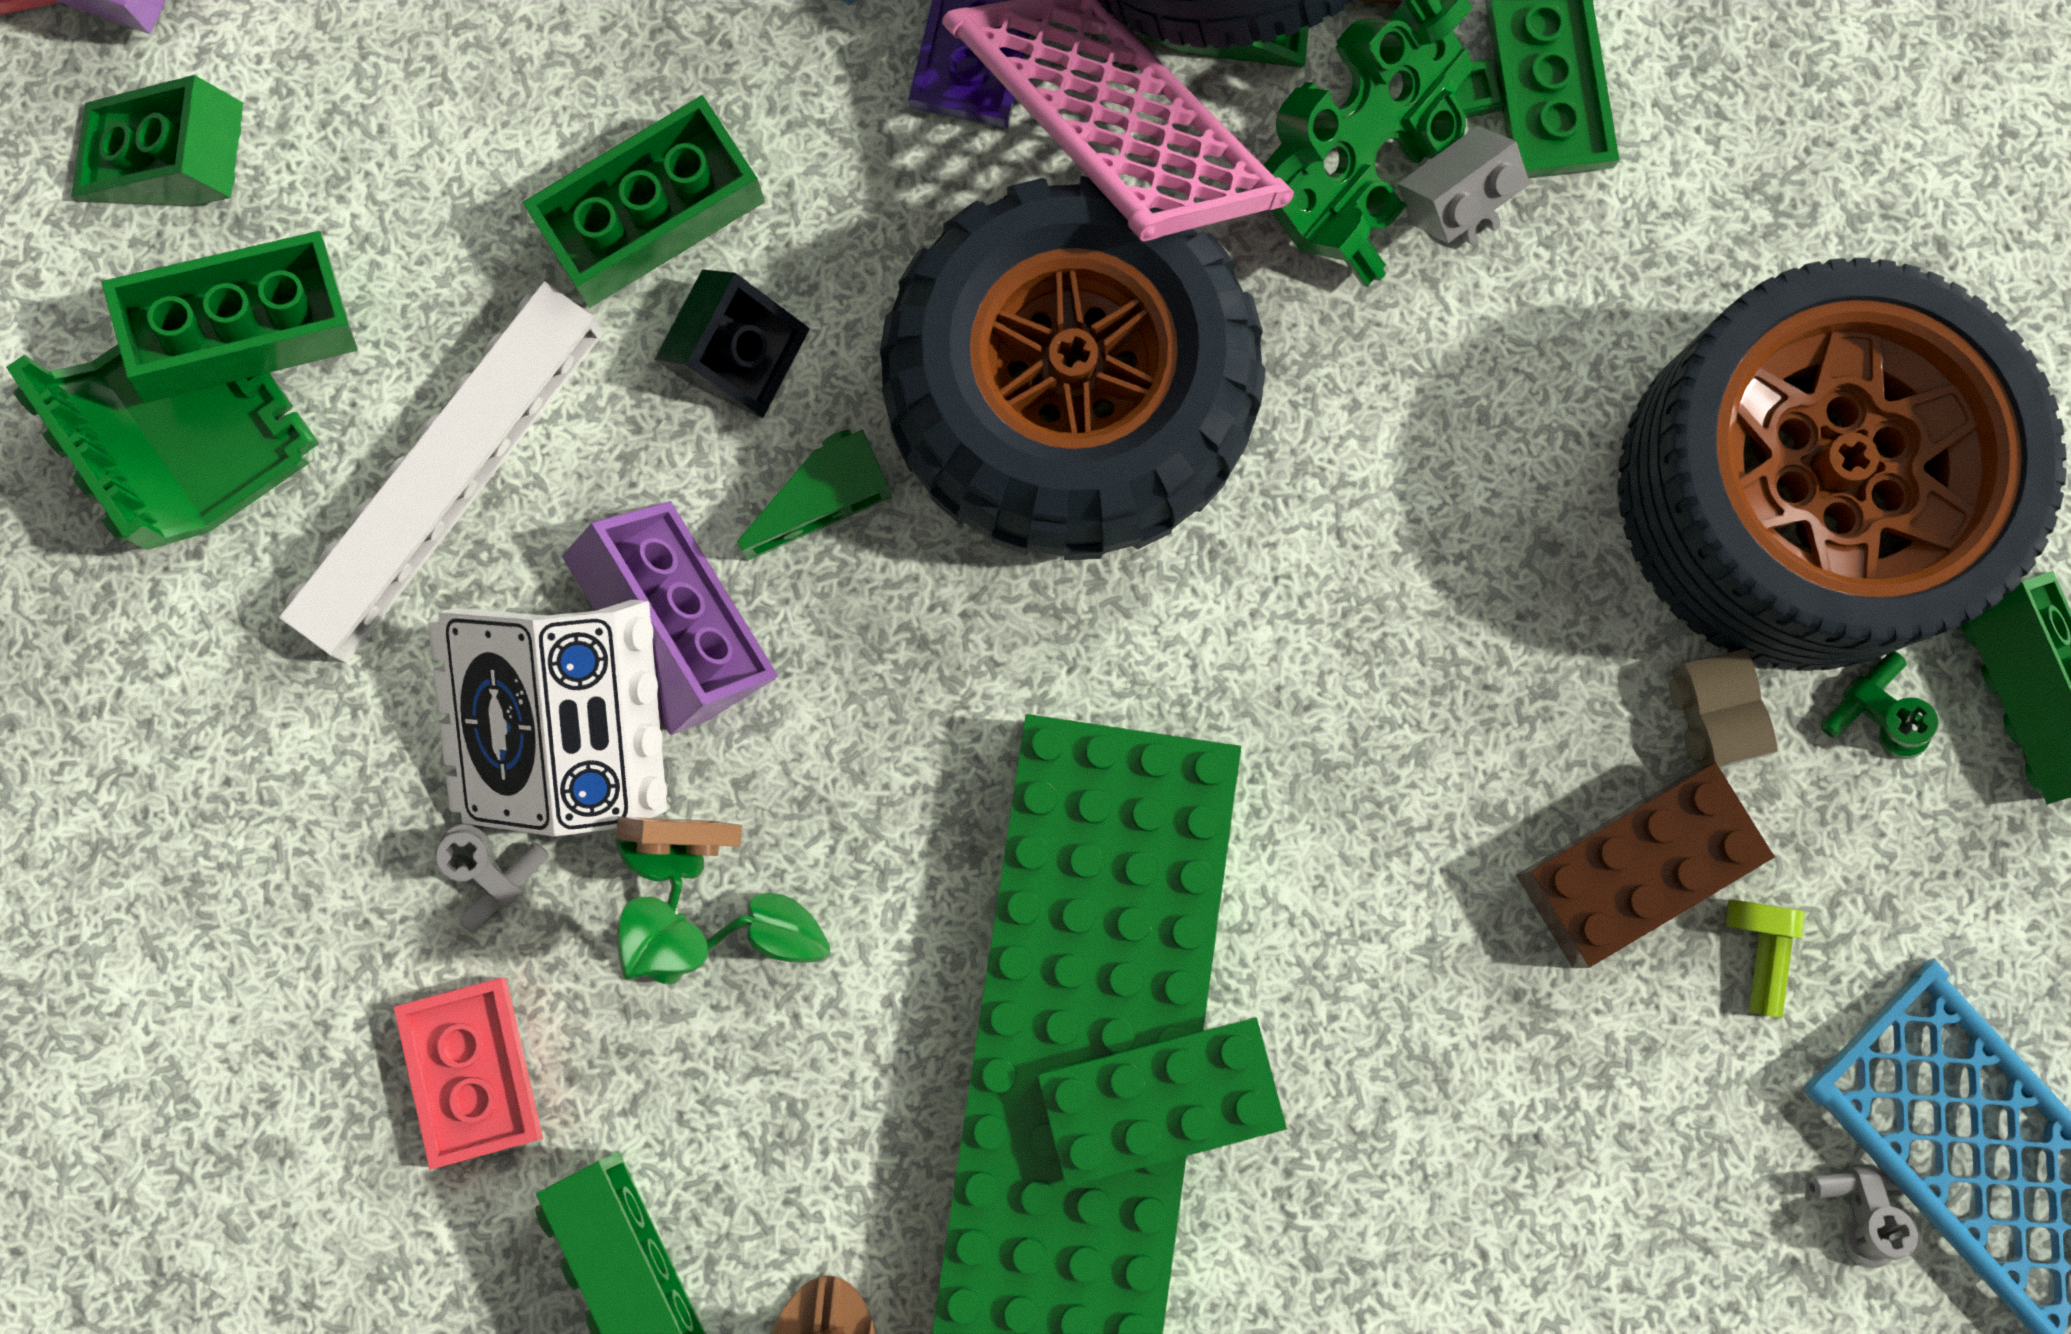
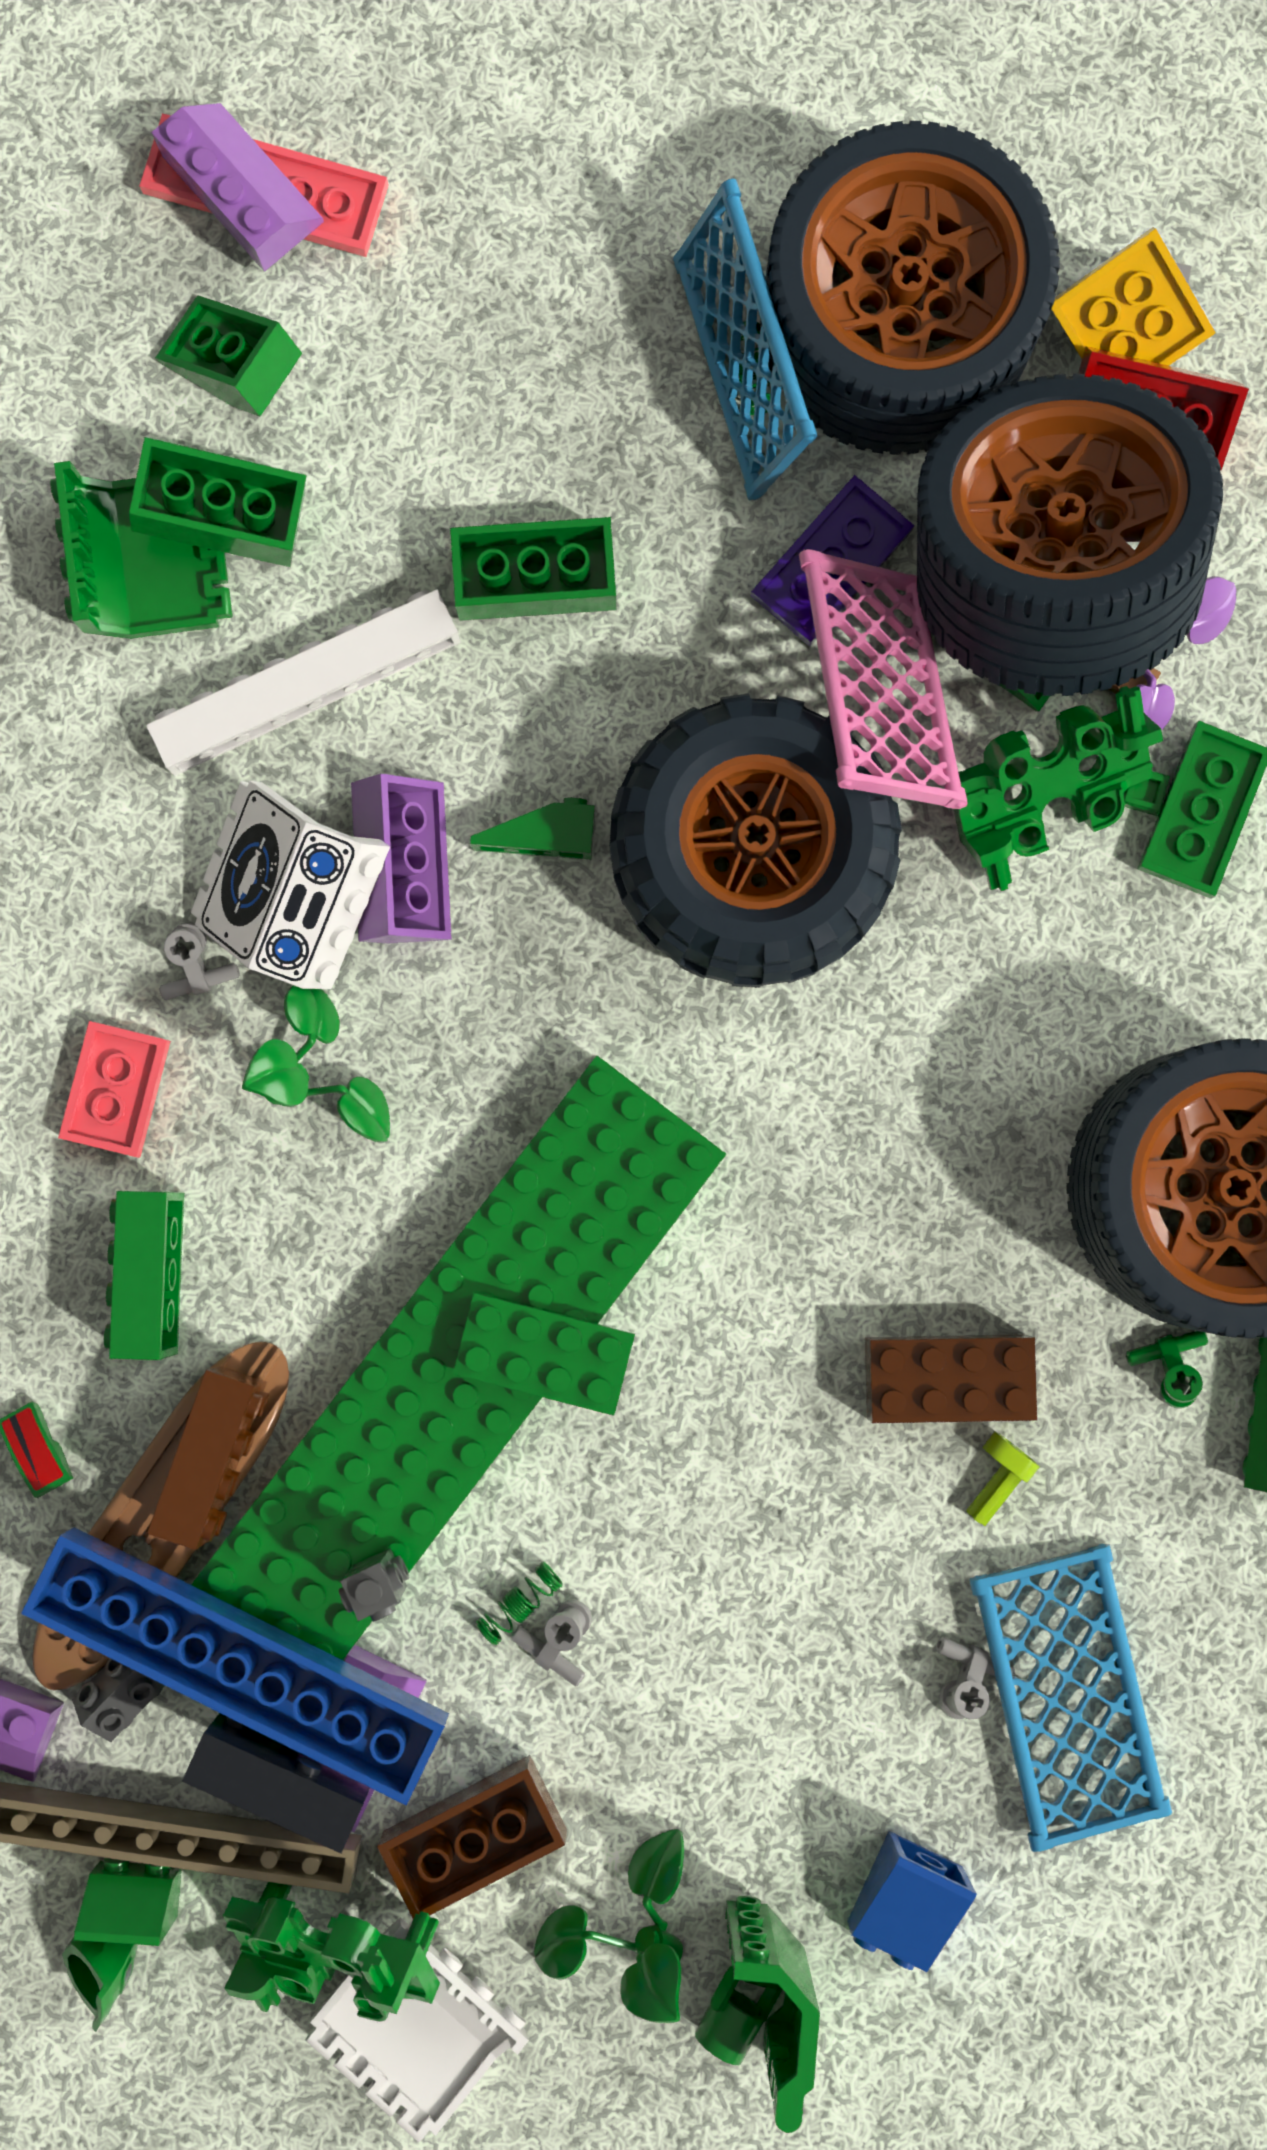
camera: 30 degrees right, 5 degrees up
medium nougat plate [616,816,742,856] -> none
black slope [654,269,810,418] -> none
light grey brick [1397,125,1530,246] -> none
dark tan brick [1669,648,1778,768] -> none

